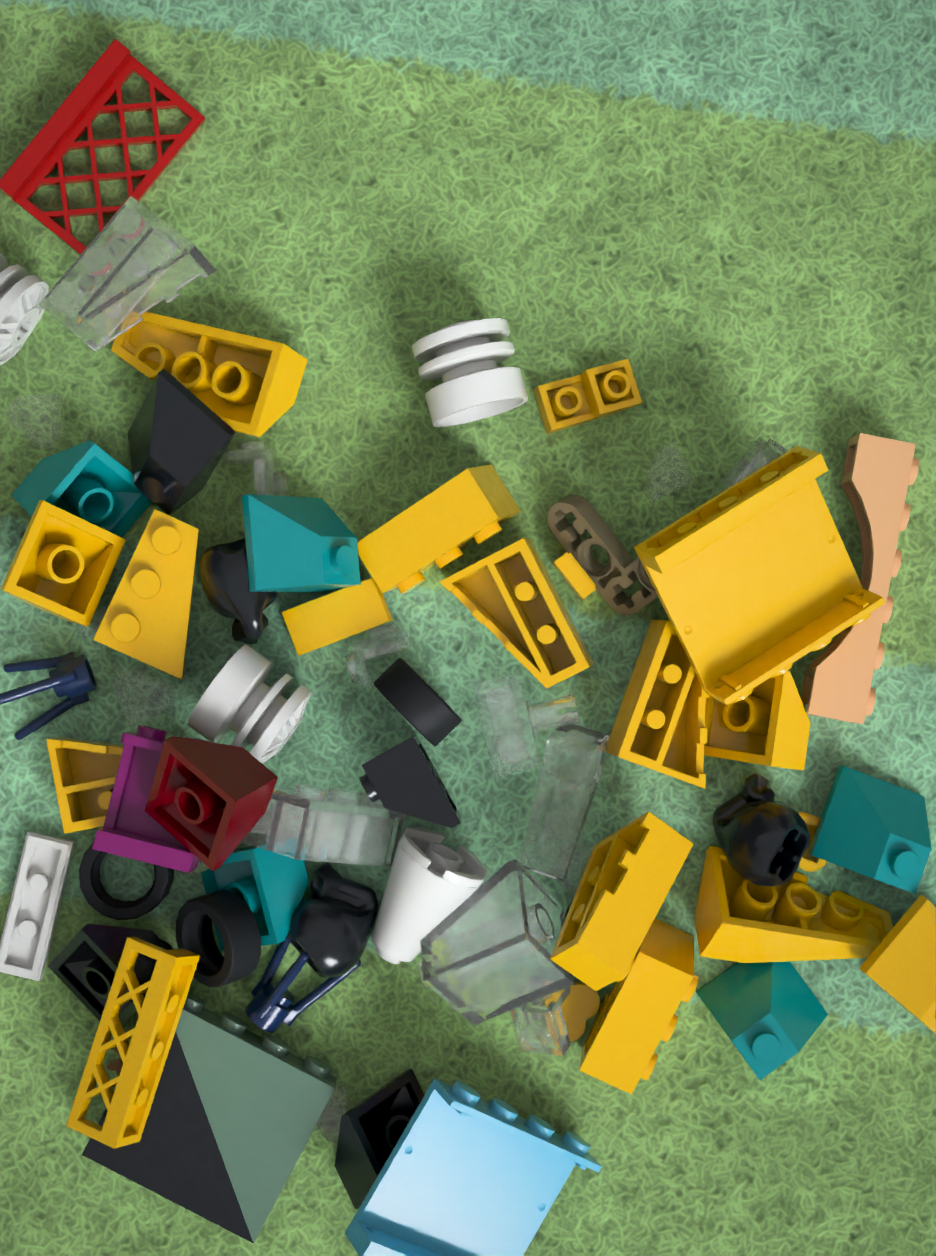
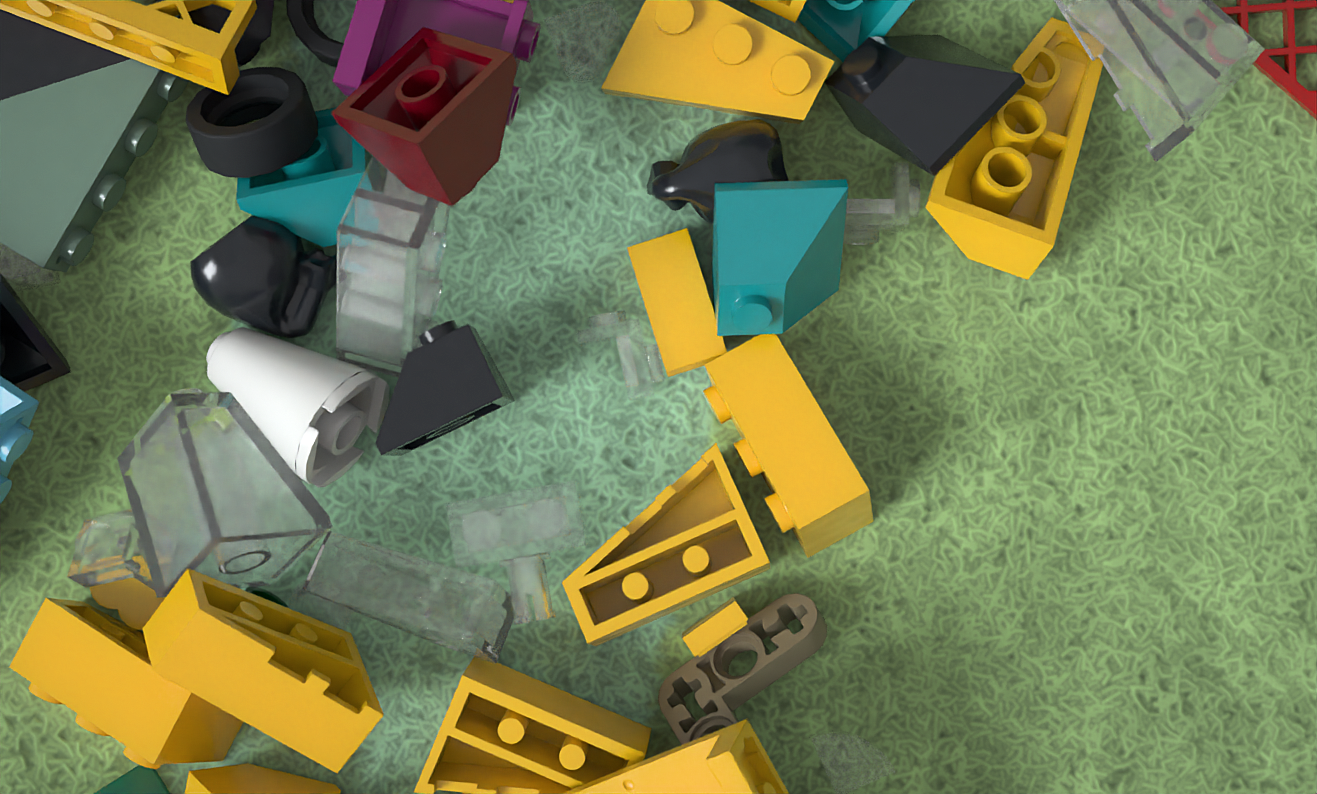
camera: 95 degrees right, 0 degrees up
white wheel [187,644,313,764] -> none
dark blue plant [245,937,361,1033] -> none
black tyre [374,658,462,746] -> none
white wheel [412,318,528,427] -> none
yellow slope [533,359,642,434] -> none

